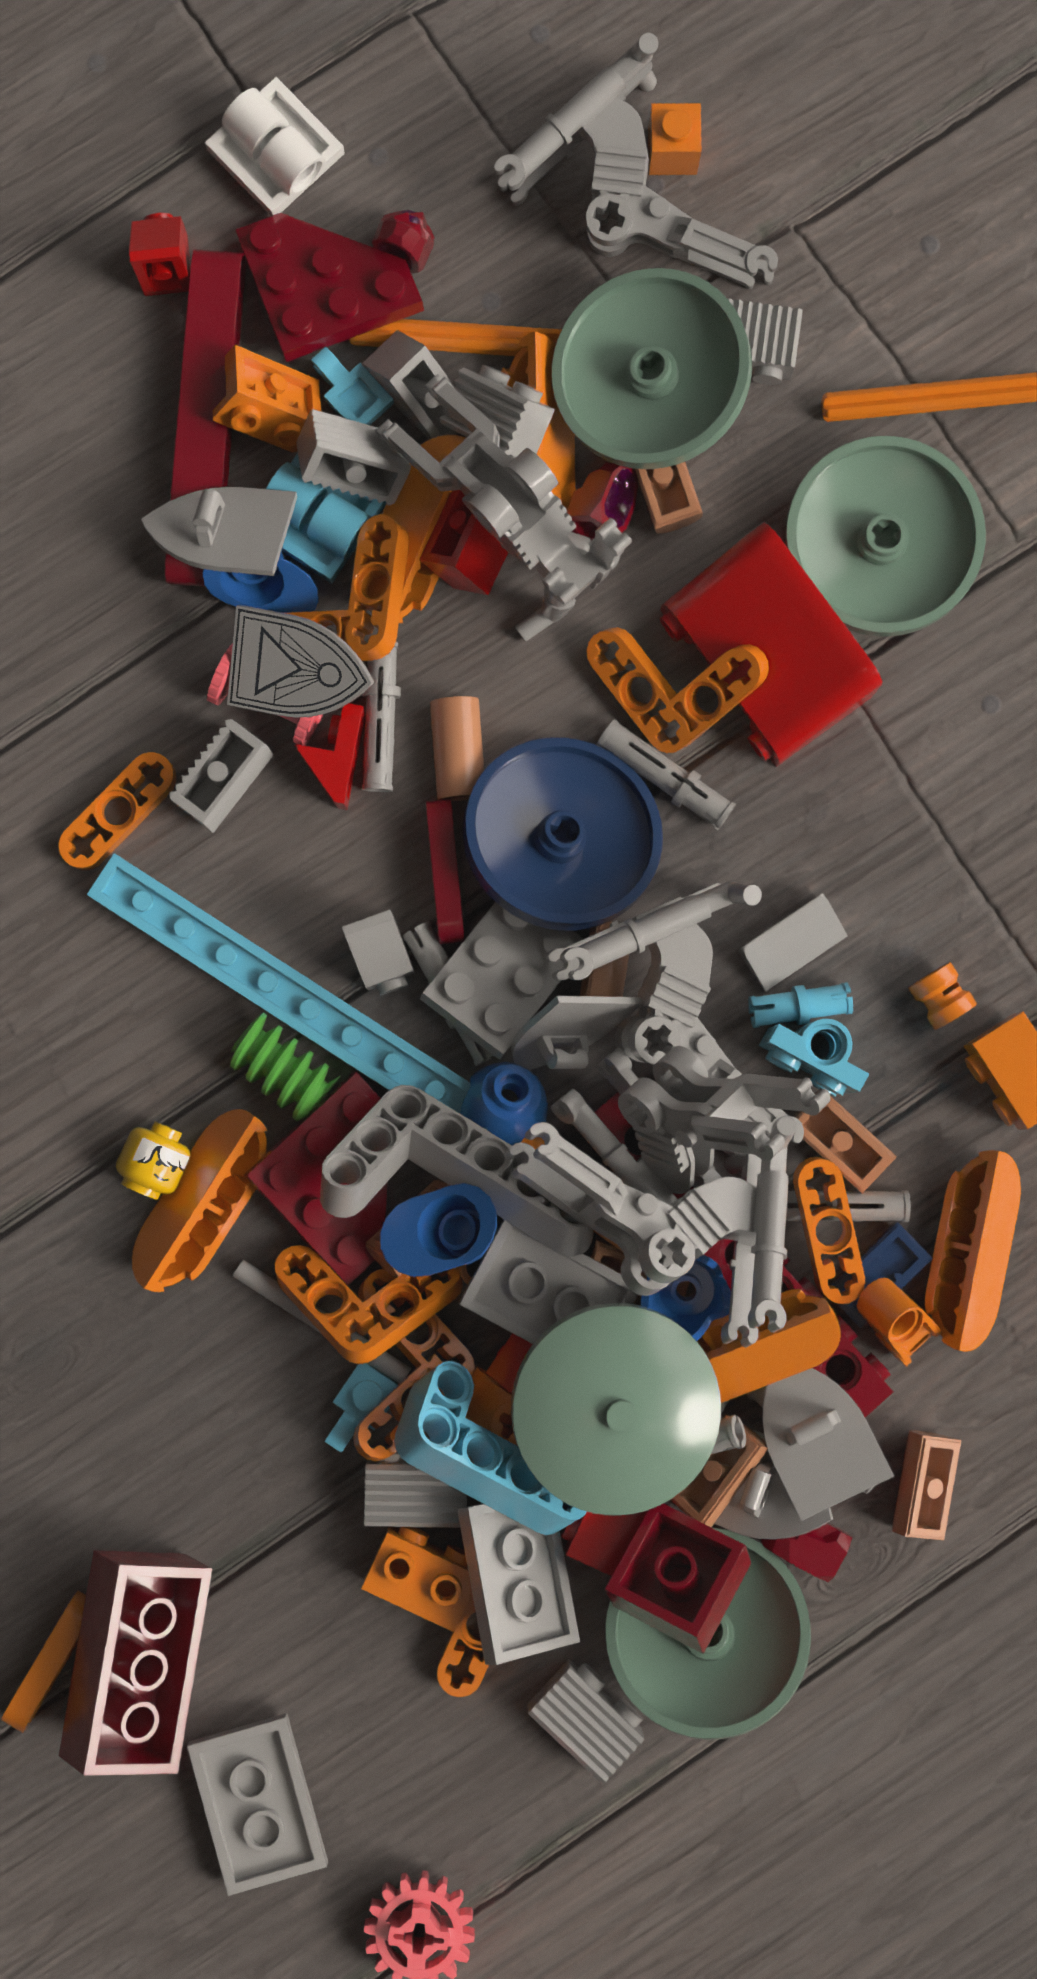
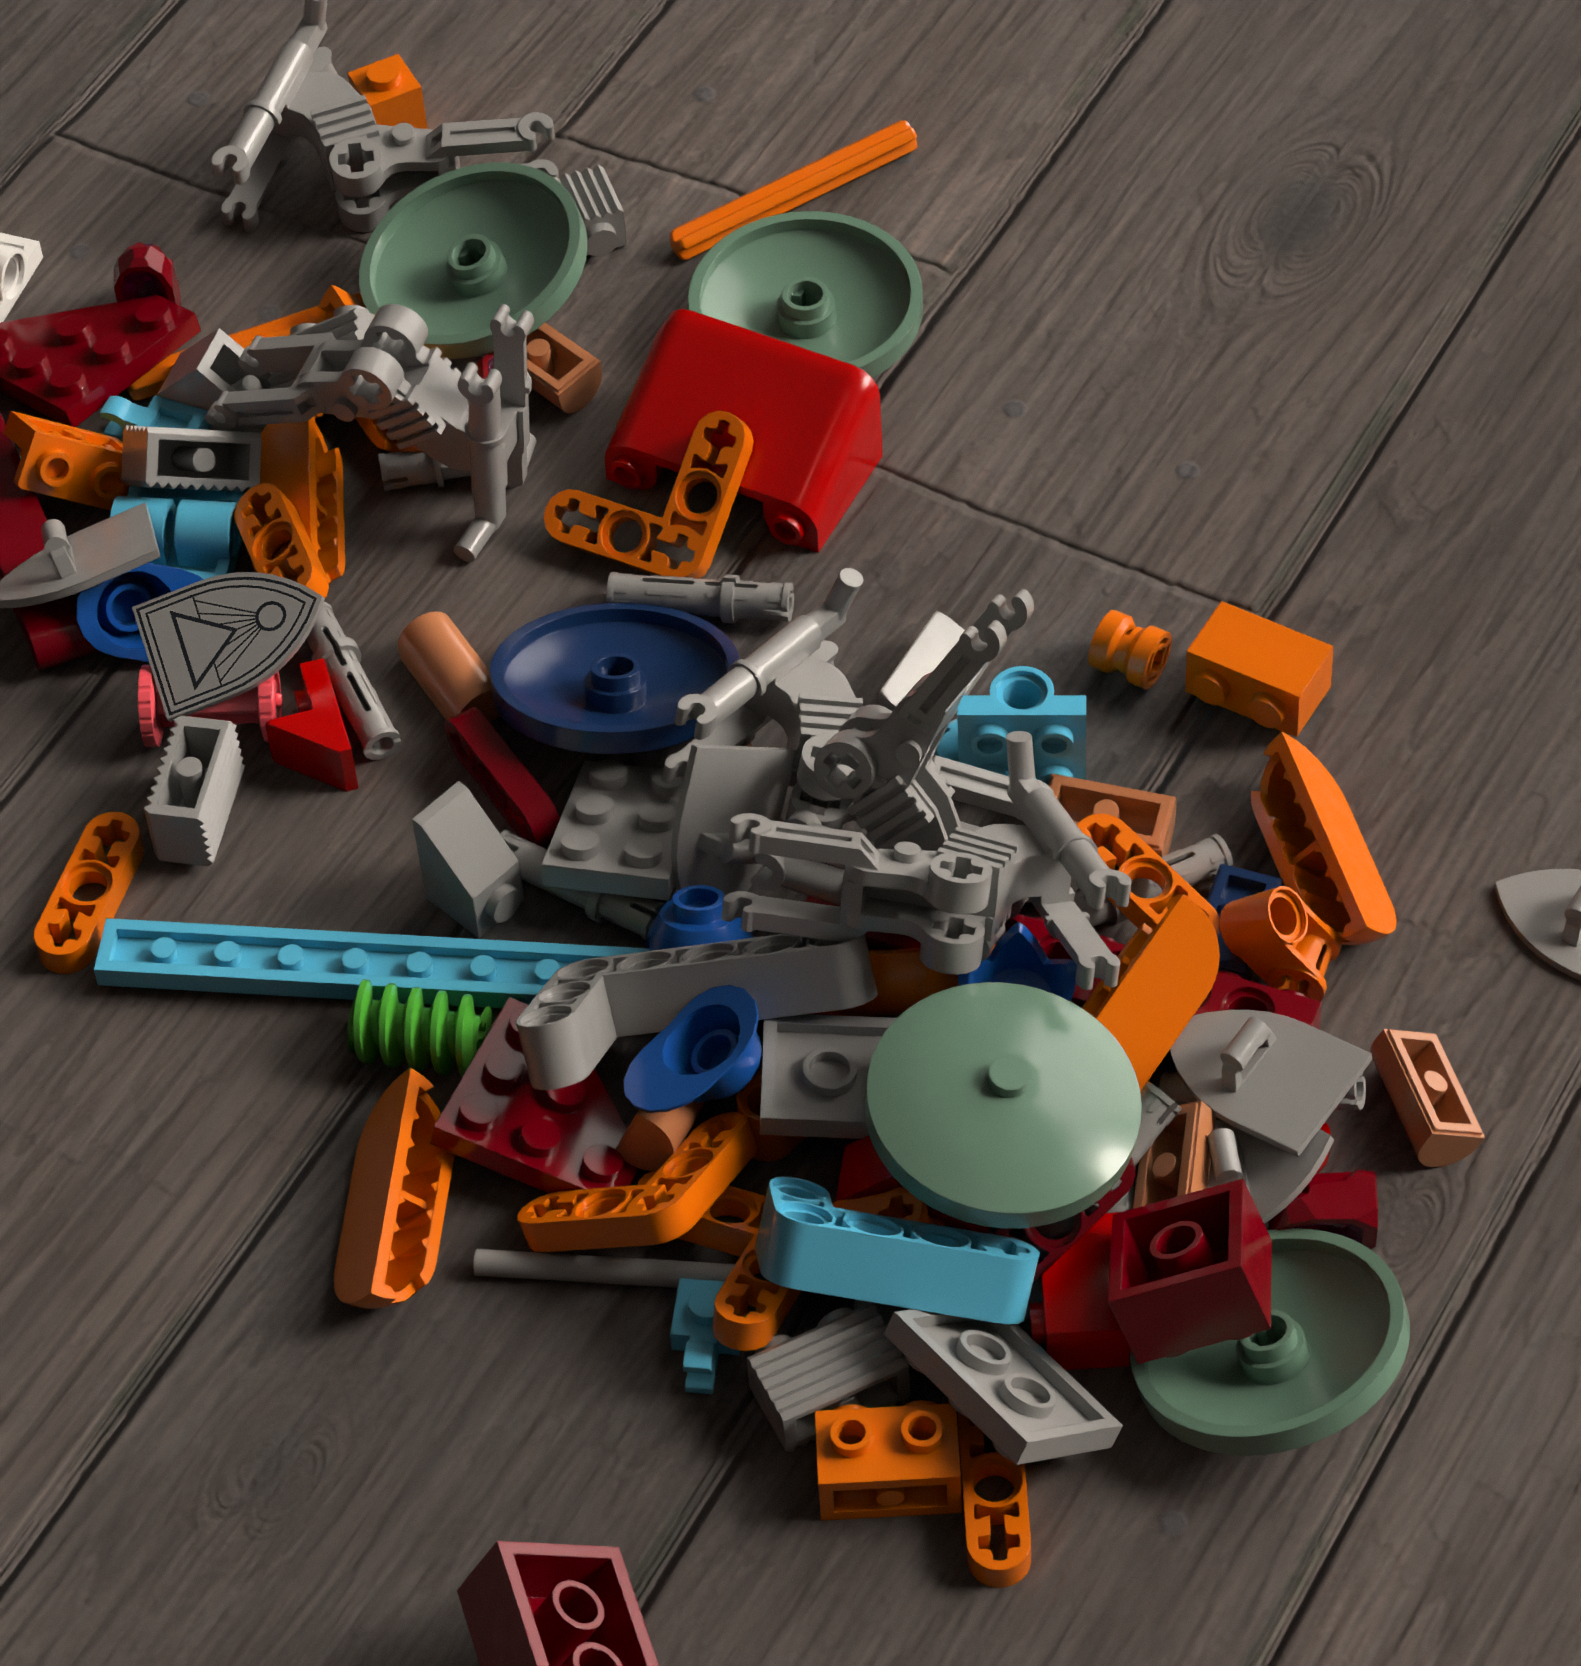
camera: 20 degrees left, 35 degrees down
yellow head [116,1121,191,1200] -> none
red slope [419,490,509,595] -> none
light grey brick [527,1659,644,1785] -> none

